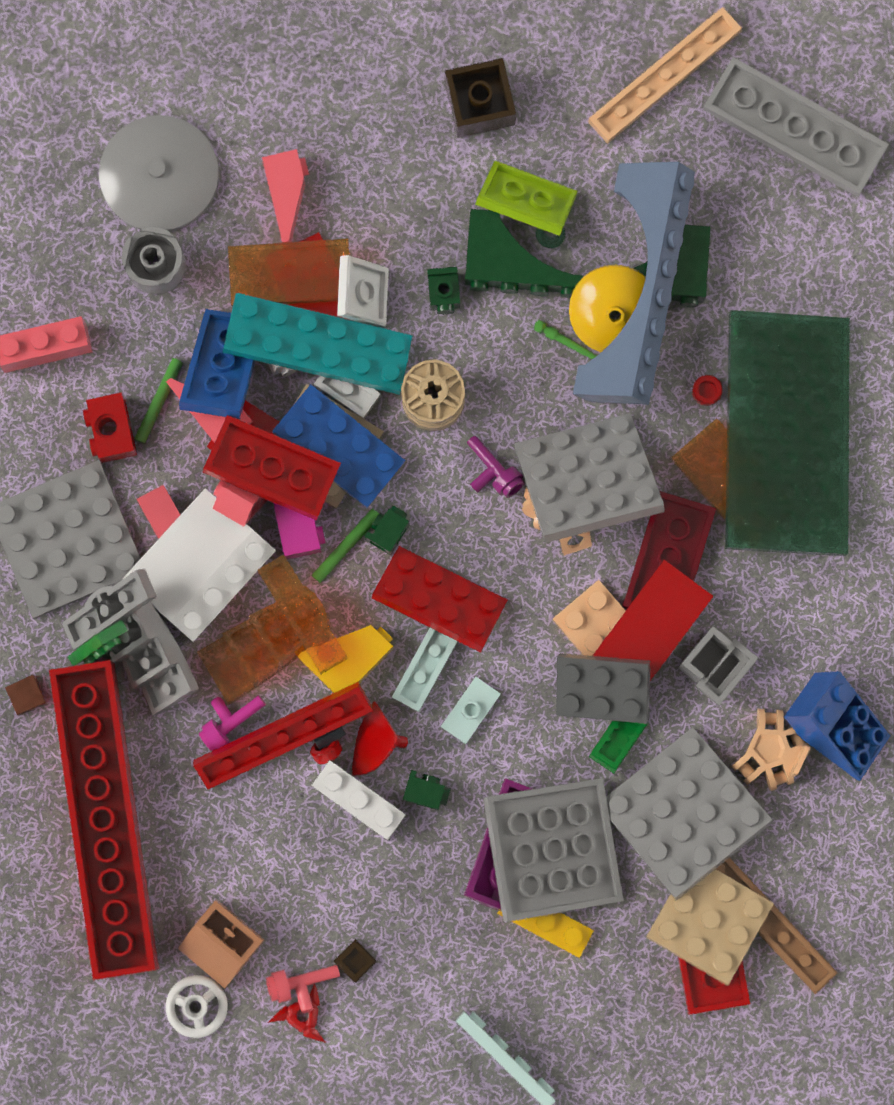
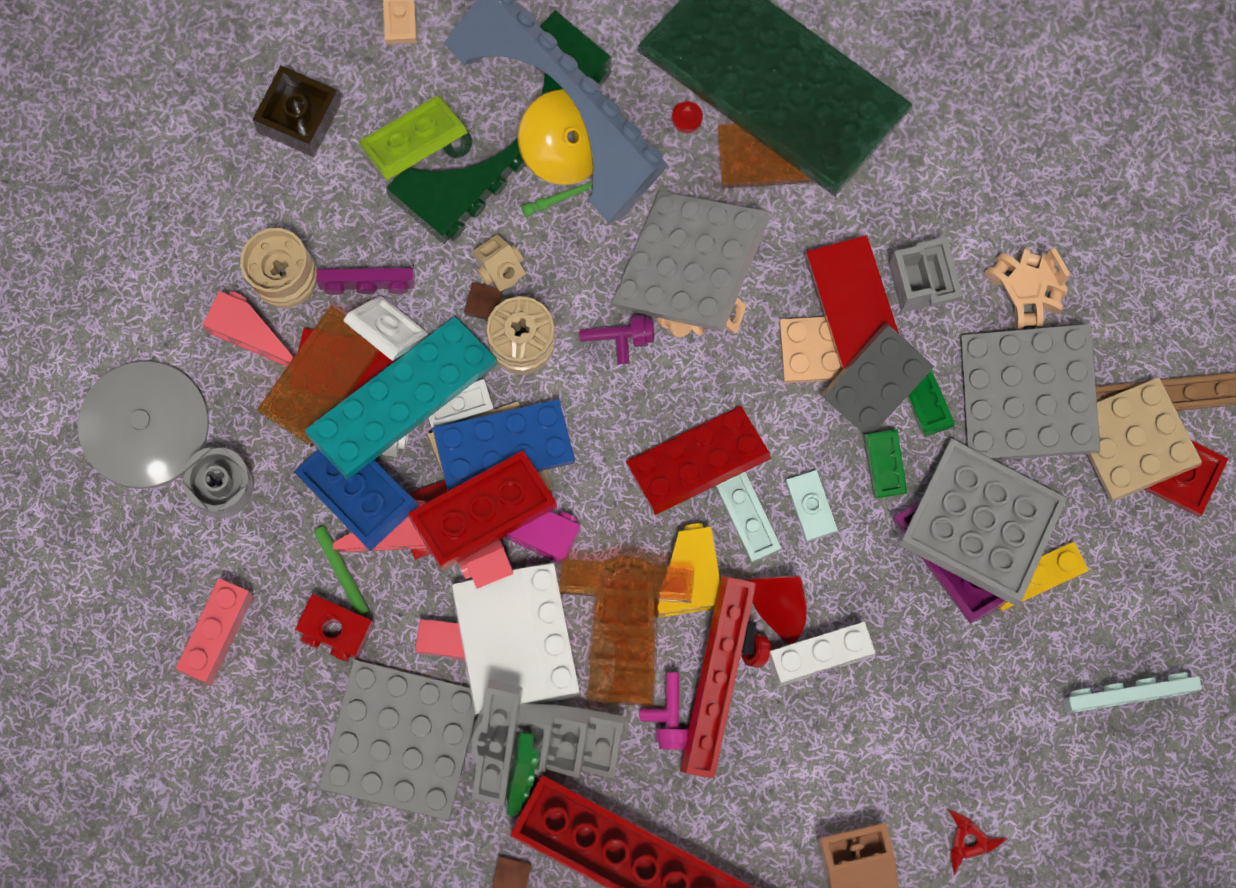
camera: 55 degrees left, 5 degrees down
coral piece [266,965,340,1013] -> none
bright green bar [311,508,379,583] -> none
dark brown tile [333,939,377,983] -> none
dark green brick [364,505,410,556] -> none
dark green brick [403,770,451,811] -> none
dark green brick [427,267,460,315] -> none
dark red plate [622,491,716,609] -> none
blue slope [784,671,890,781] -> none
none -> tan wheel [240,228,318,308]
none -> magenta plate [317,268,415,295]
none -> copper tile [464,282,503,320]
none -> tan brick [471,234,526,292]
none -> green plate [864,429,908,499]

